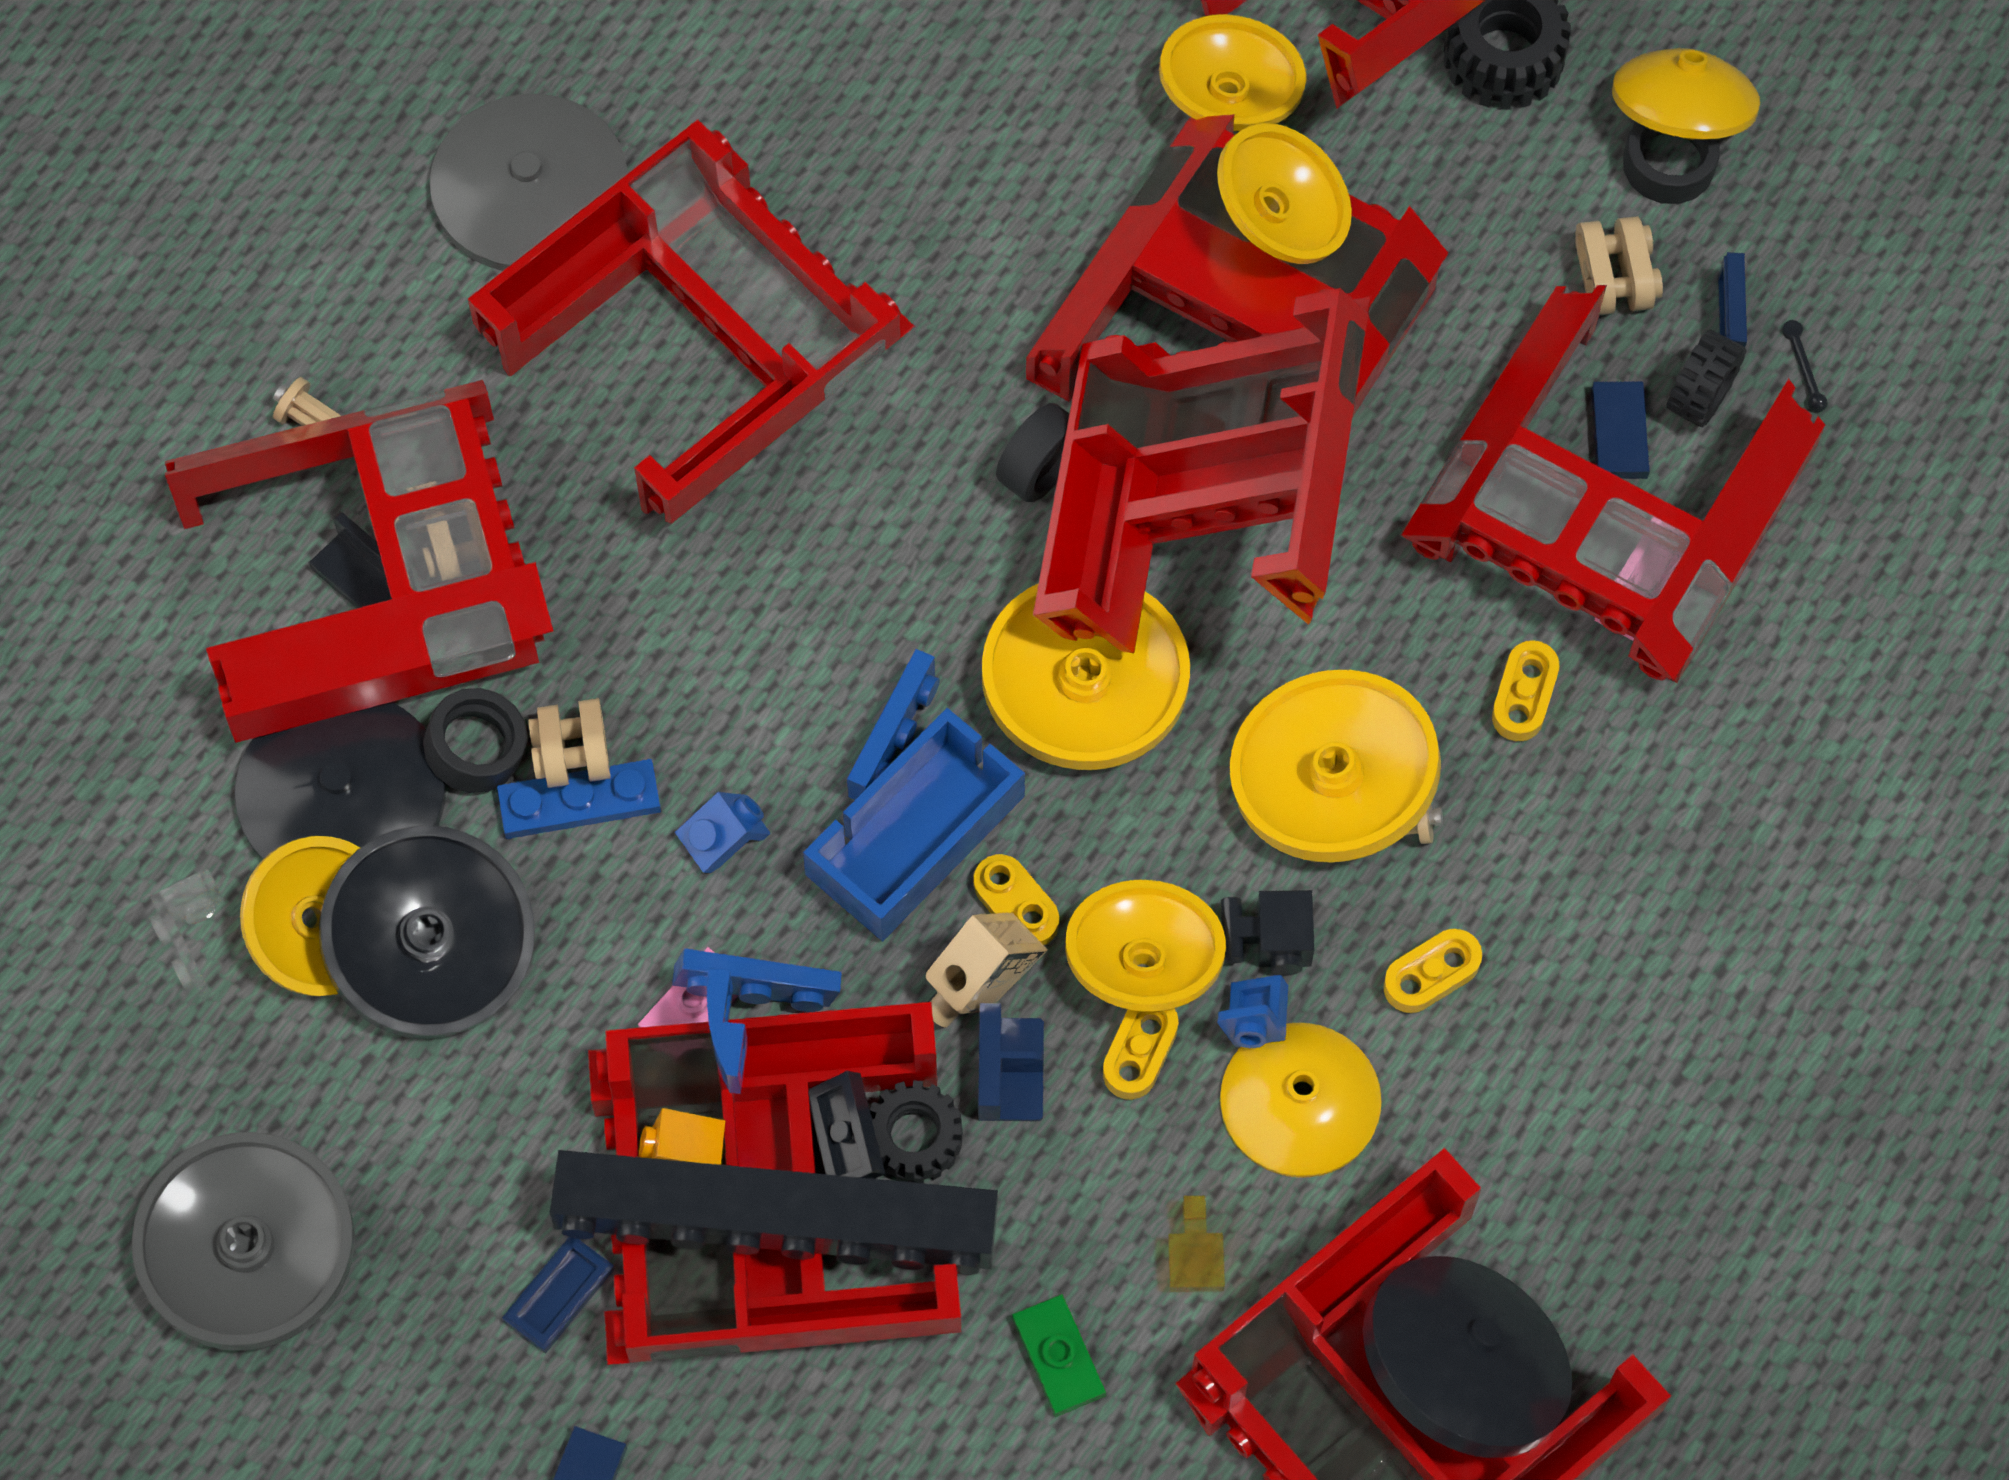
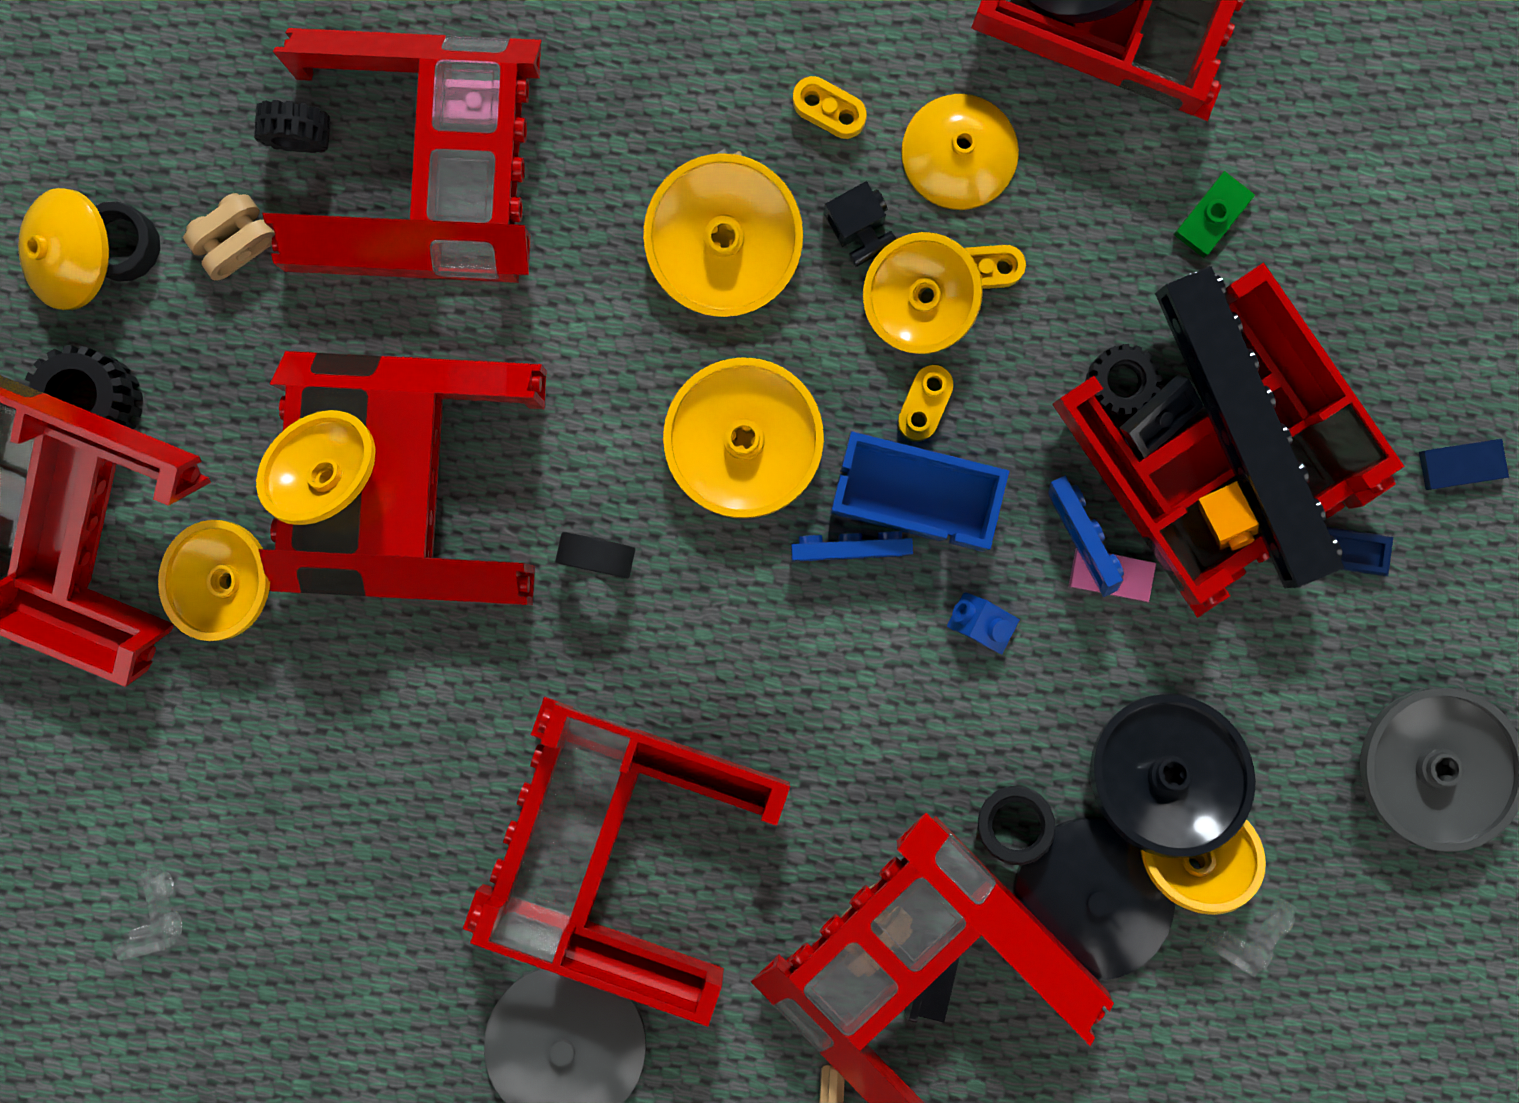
camera: 120 degrees left, 20 degrees up
blue plate [497,759,661,839] -> none
tan brick [528,698,611,788] -> none
blue slope [707,968,748,1094] -> none
tan torso [926,913,1047,1028] -> none
dark blue panel [978,1003,1044,1121] -> none
red piece [1033,288,1371,654] -> none
clear yellow plate [1168,1195,1225,1292] -> none
blue bracket [1217,975,1288,1048] -> none
yellow plate [1492,640,1560,741] -> none
dark blue tile [1591,381,1650,479] -> none
dark blue tile [1718,252,1747,347] -> none
black hinge [1782,320,1828,412] -> none

